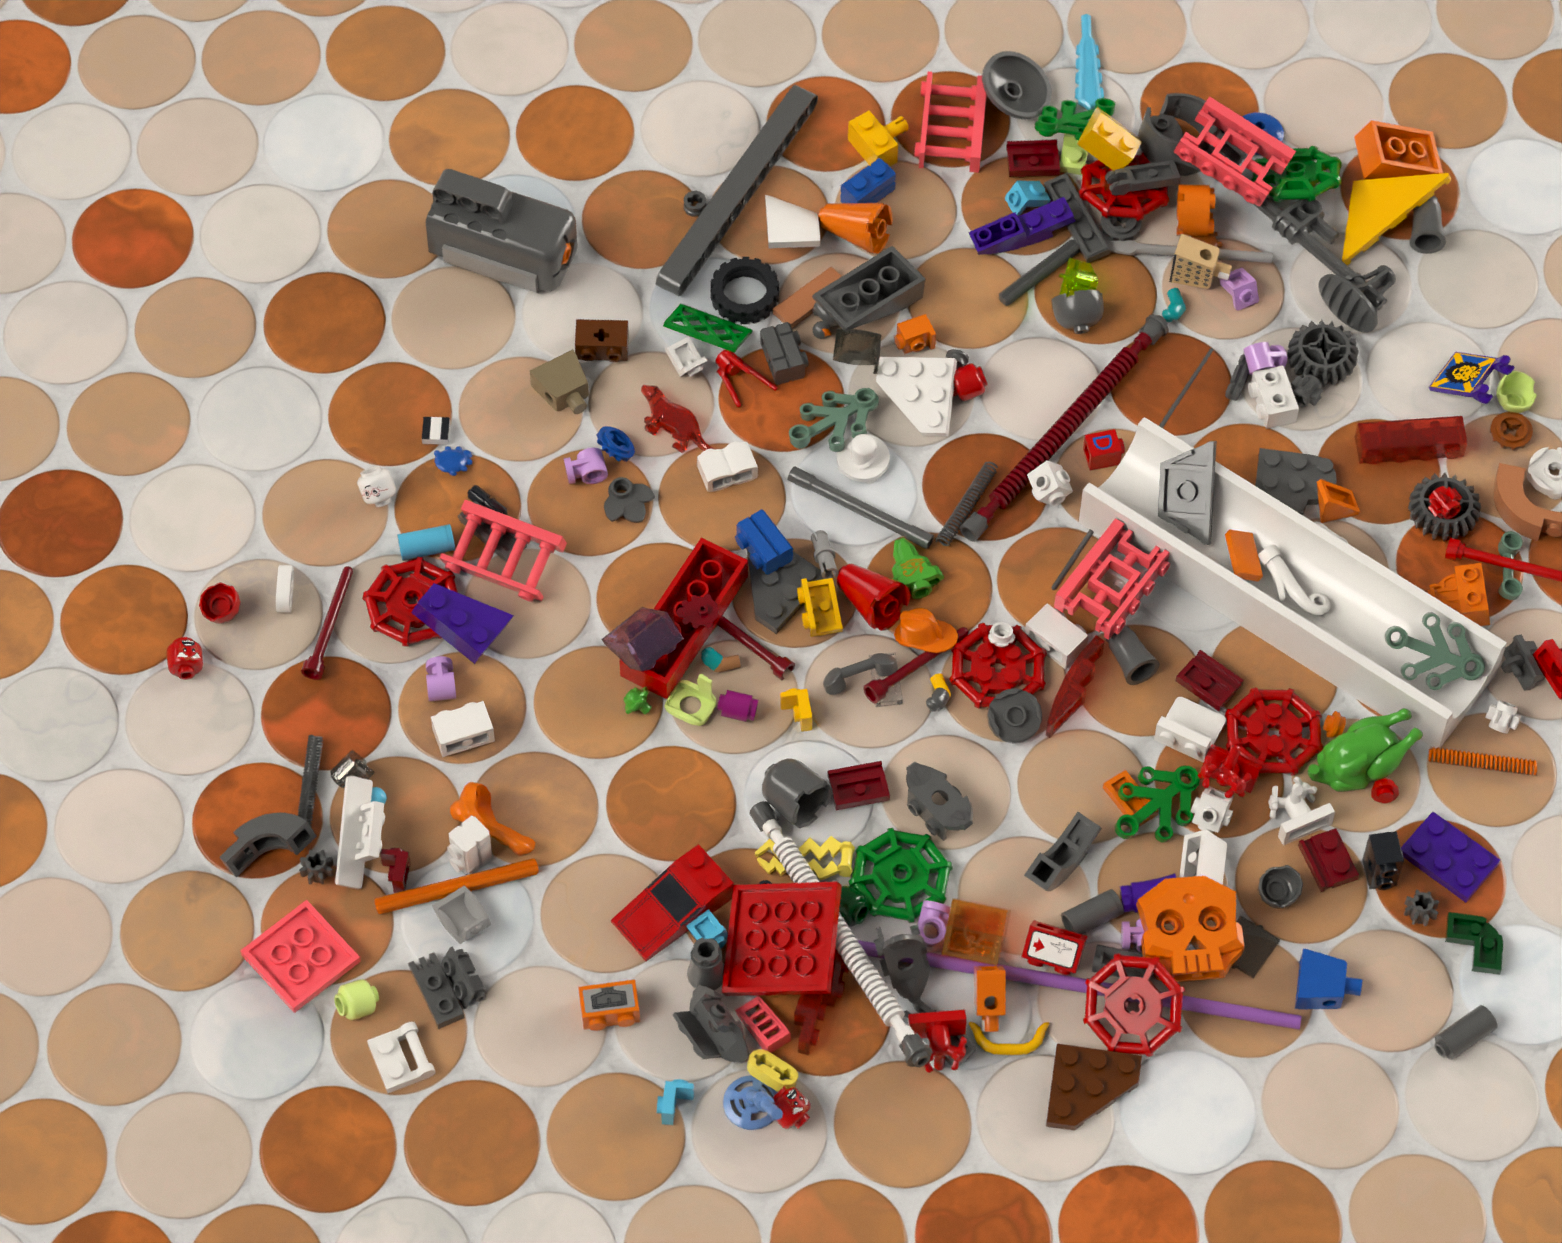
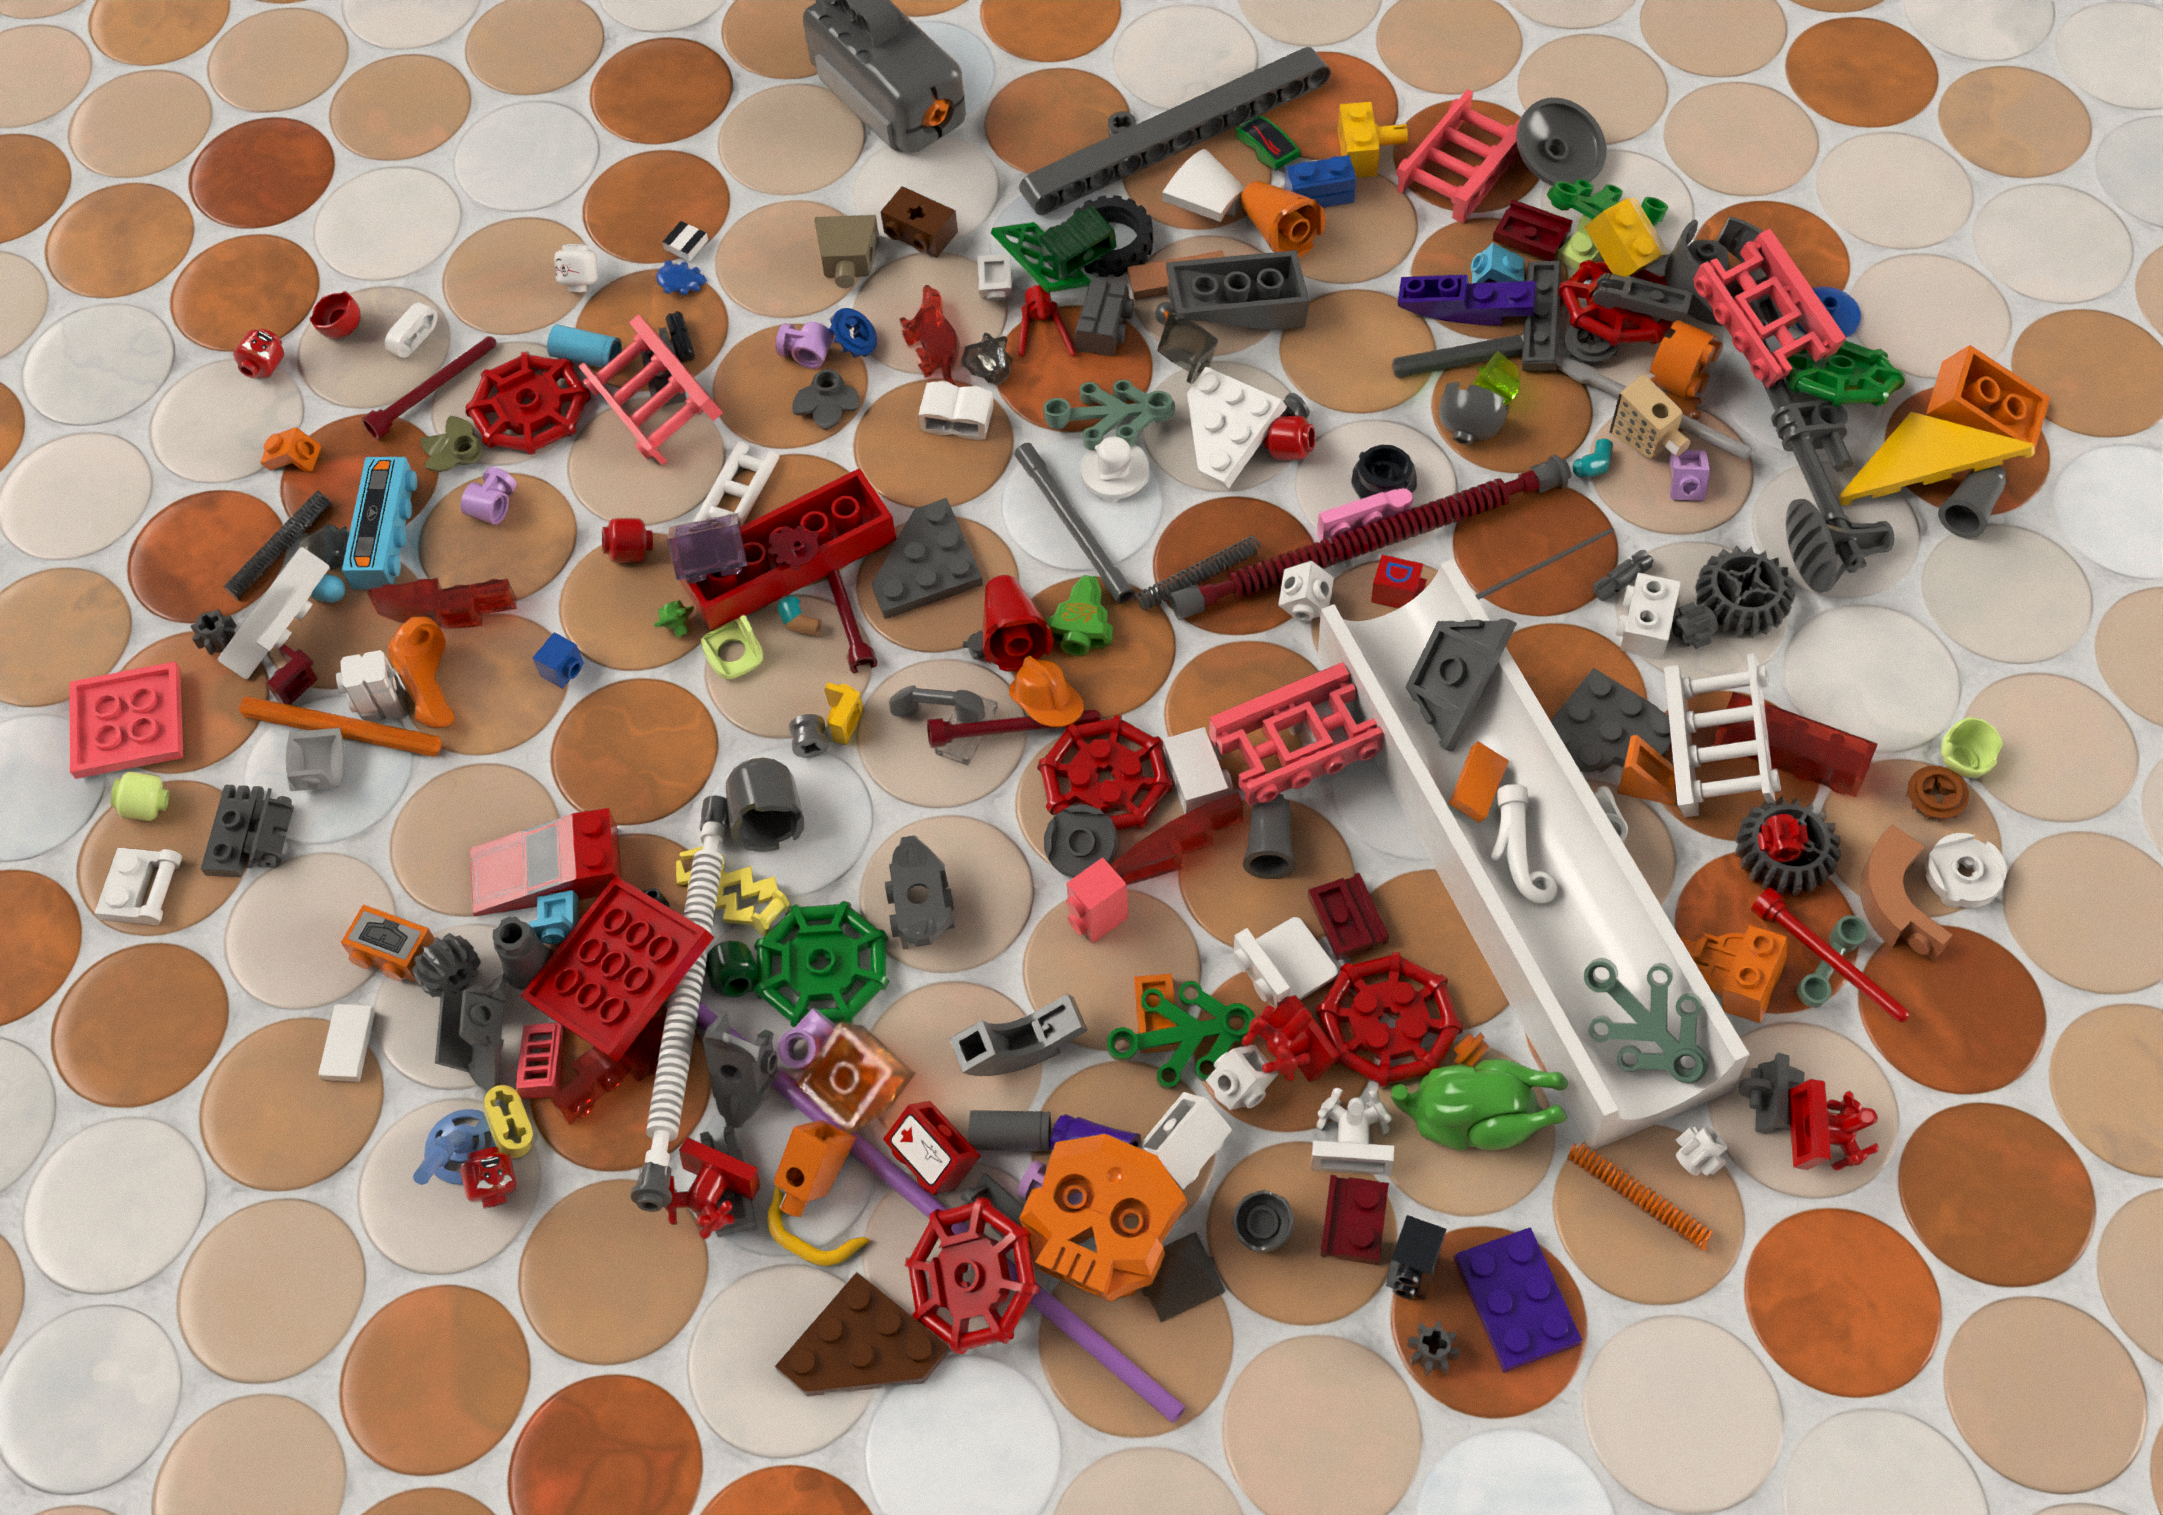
camera: 35 degrees right, 0 degrees up
dark grey arch [219,813,317,878] -> none
dark purple wedge [411,583,514,664] -> none
white brick [431,701,495,757] -> none
medium azure bracket [657,1079,694,1125] -> none
magenta brick [717,690,759,722] -> none
blue brick [735,509,793,575] -> none
yellow bracket [797,578,843,637] -> none
light grey pin [811,530,839,579] -> none
dark red plate [827,761,890,811] -> none
orange brick [894,314,936,354] -> none
dark grey arm [926,673,951,712] -> none
white plate [988,622,1015,647] -> none
medium azure sword [1075,14,1104,110] -> none
lavender piece [1243,342,1287,375] -> none
blue torso [1295,949,1362,1010] -> none
red plate [1371,778,1399,804] -> none
flag [1429,352,1515,404] -> none
dark green plate [1445,912,1503,975] -> none
none -> orange bracket [260,427,321,473]
none -> white tile [318,1004,376,1082]
none -> medium azure brick [342,457,417,590]
none -> clear red slope [368,578,517,629]
none -> dark grey gear [412,933,481,998]
none -> olive plate [420,416,483,472]
none -> blue plate [532,632,584,689]
none -> red head [602,518,653,563]
none -> white bar [678,441,780,554]
none -> flat silver wheel [789,714,828,758]
none -> clear smoke piece [960,332,1013,385]
none -> dark grey piece [963,631,985,660]
none -> dark green brick [1038,205,1117,280]
none -> coral brick [1066,857,1129,943]
none -> slope [1235,115,1302,170]
none -> bright pink hinge [1317,488,1413,540]
none -> black hat [1351,444,1417,499]
none -> white fence [1664,653,1781,817]

